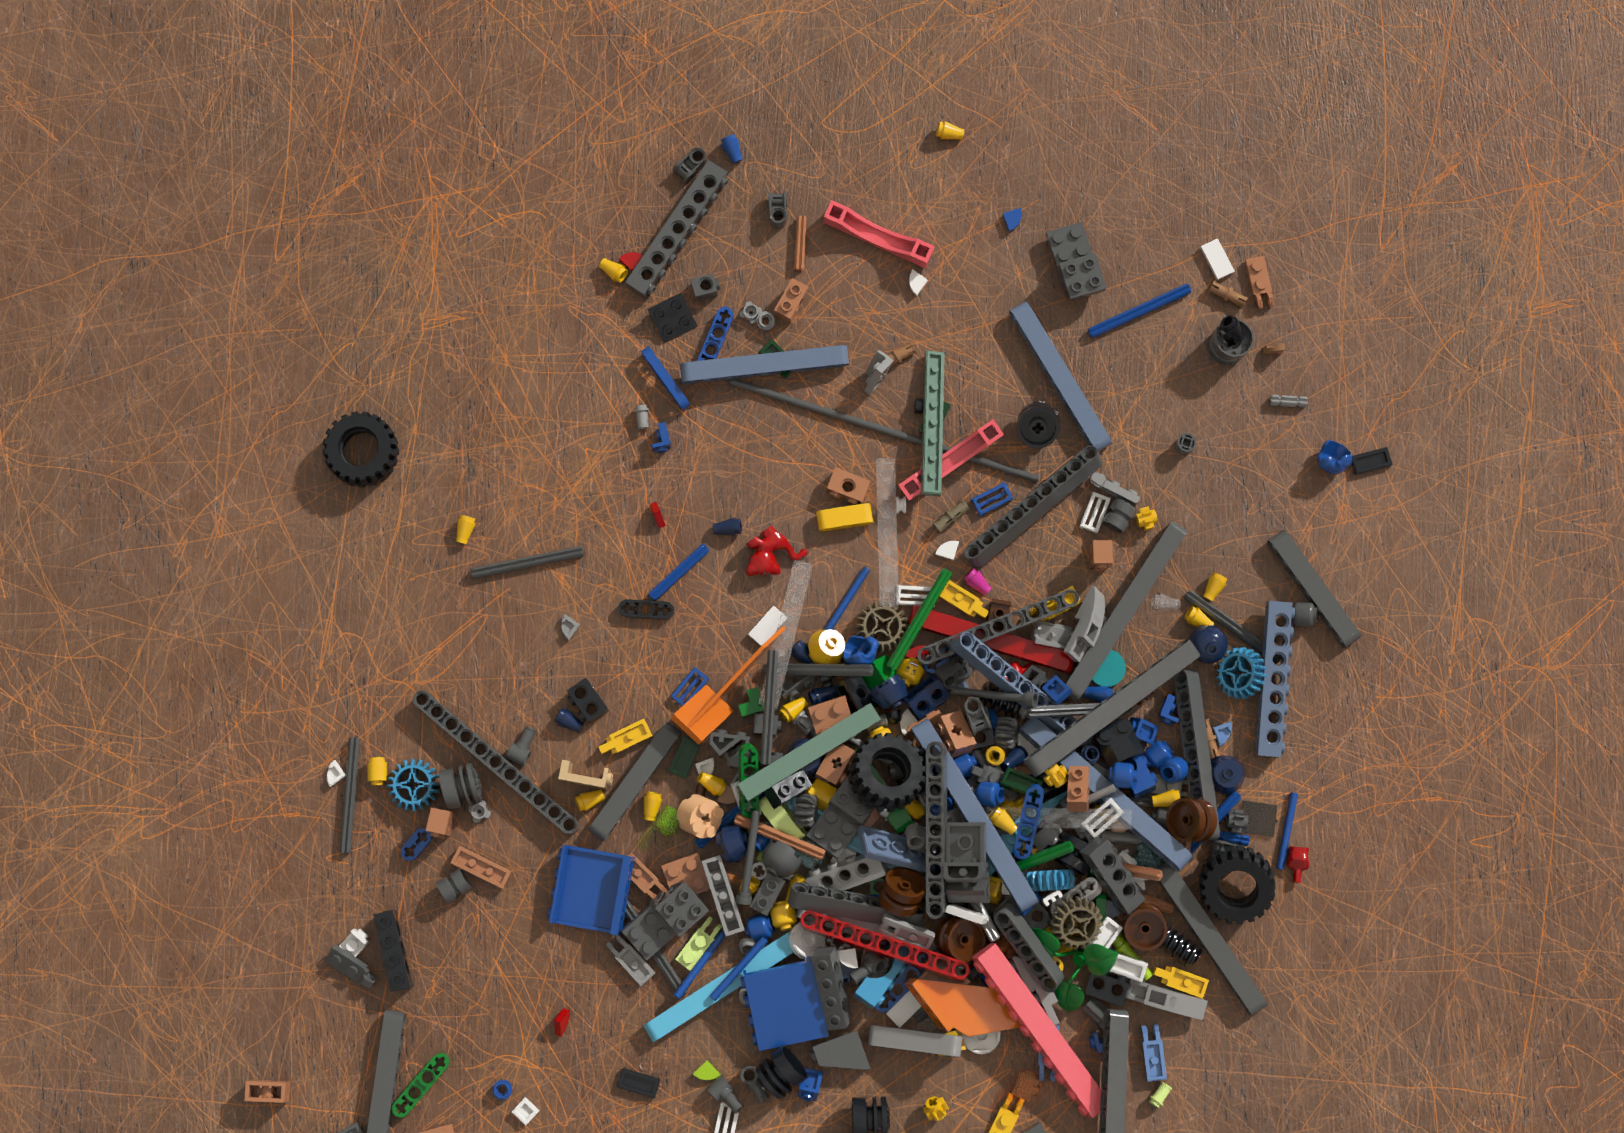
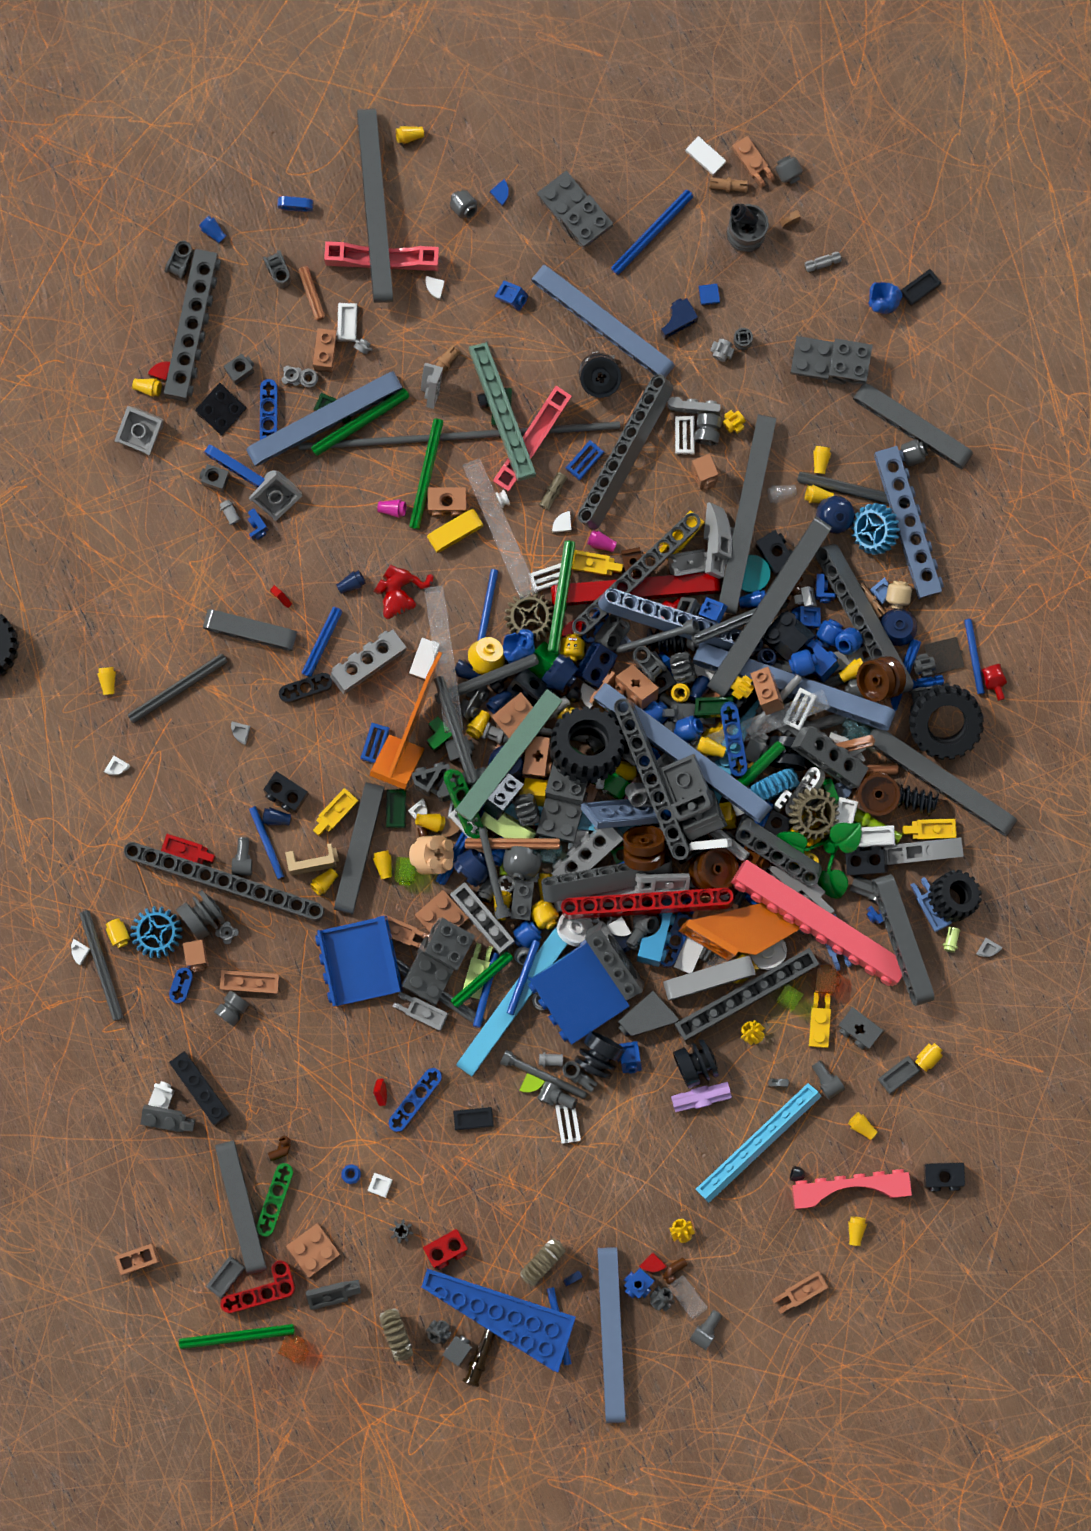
camera: 15 degrees left, 0 degrees up
none -> white tile [104,756,130,775]
none -> light grey slope [115,406,164,455]
none -> red hinge [161,834,216,864]
none -> dark grey brick [199,464,230,493]
none -> dark grey beam [203,609,298,651]
none -> light grey slope [249,470,302,521]
none -> blue bar [249,806,285,880]
none -> reddish brown arm [268,1136,291,1162]
none -> blue beam [277,196,314,212]
none -> green axle [311,388,409,456]
none -> light grey brick [330,630,407,695]
none -> white tile [337,303,358,342]
none -> light grey plate [354,338,373,355]
none -> dark grey beam [357,109,393,303]
none -> dark pink cone [377,499,406,518]
none -> blue beam [389,1068,442,1132]
none -> green axle [409,418,444,530]
none -> dark grey head [450,190,477,218]
none -> green axle [451,951,513,1008]
none -> dark grey cone [477,875,499,903]
none -> blue bracket [495,280,528,311]
none -> dark grey piece [500,1050,587,1099]
none -> light grey pin [539,1052,563,1067]
none -> dark blue arch [661,298,698,340]
none -> dark grey brick [674,948,819,1042]
none -> blue tile [699,284,720,306]
none -> light grey gear [710,339,735,362]
none -> black brick [755,530,793,577]
none -> dark grey head [775,155,803,184]
none -> clear neon green brick [776,984,804,1012]
none -> dark grey piece [790,336,873,385]
none -> white tile [794,586,817,607]
none -> tan head [886,581,912,609]
none -> black tyre [928,870,982,923]
none -> light grey tile [976,938,1002,957]

